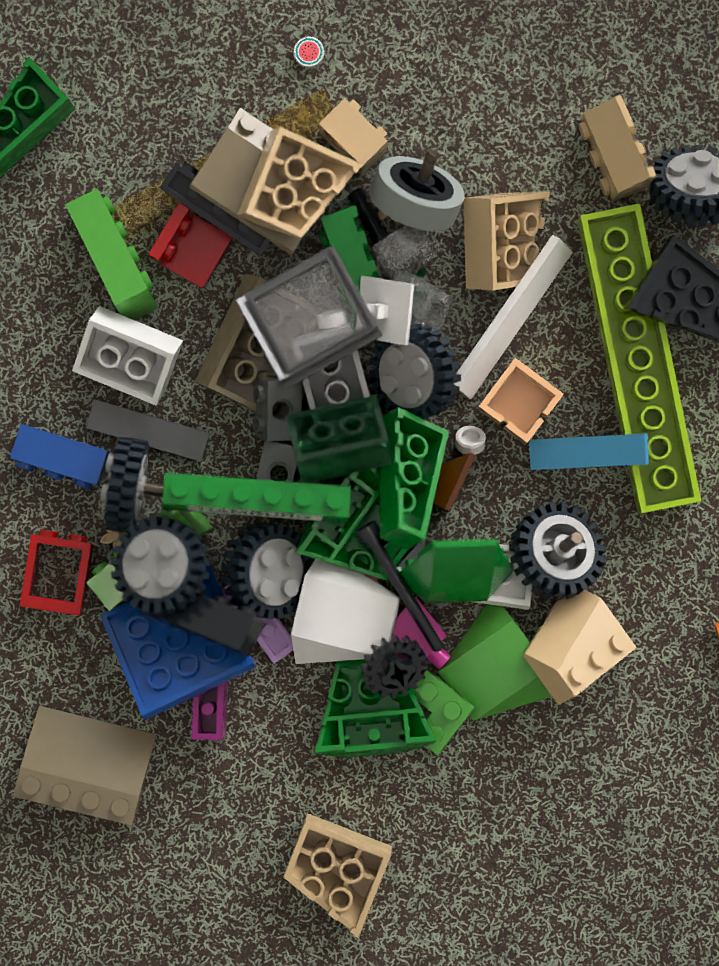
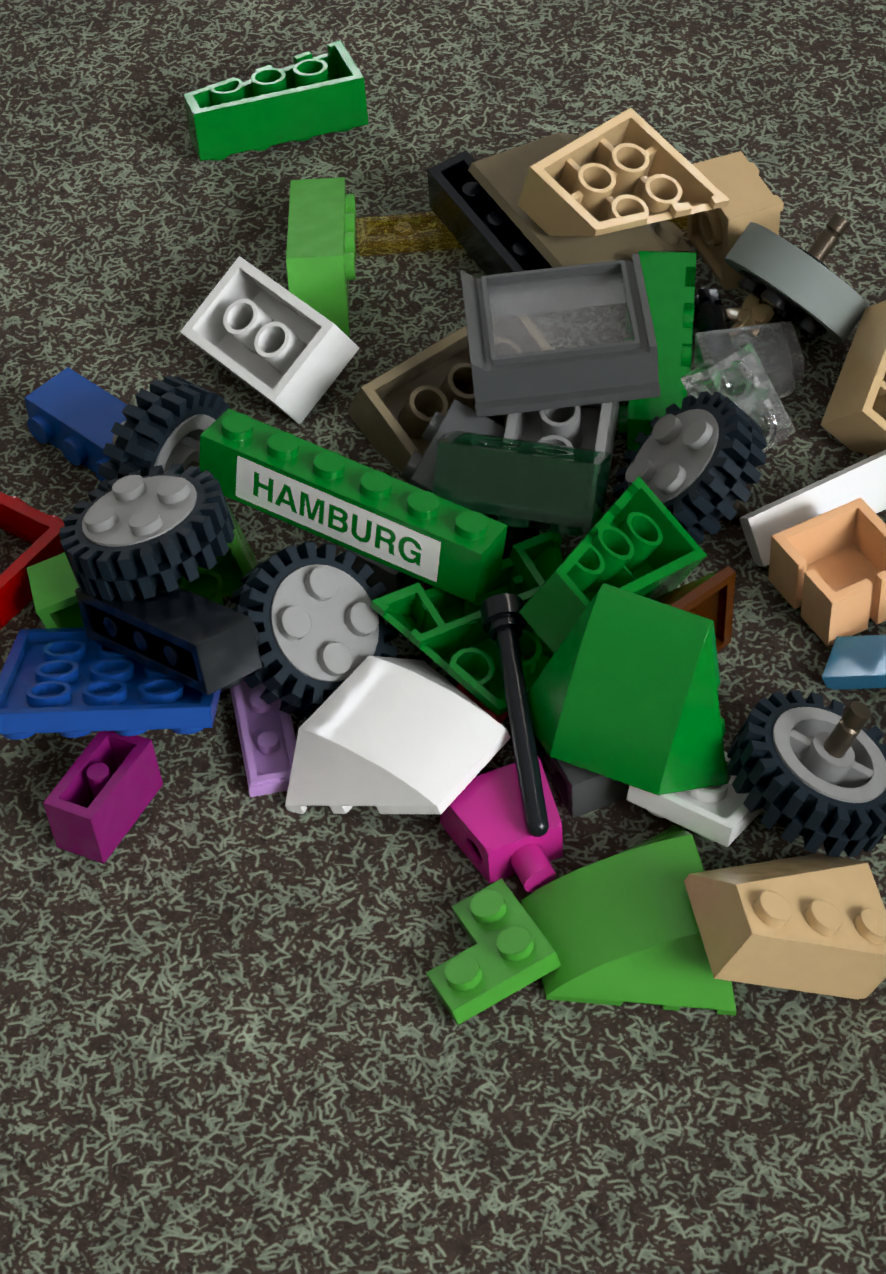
camera: 30 degrees right, 40 degrees down
red bracket [148,202,232,288] -> none
tan wedge [283,813,392,938] -> none
tile [294,37,324,68] -> none
green wedge [314,659,436,758] -> none
white piece [356,276,414,345] -> none
black gear [361,635,428,699] -> none
white tile [455,426,486,455] -> none

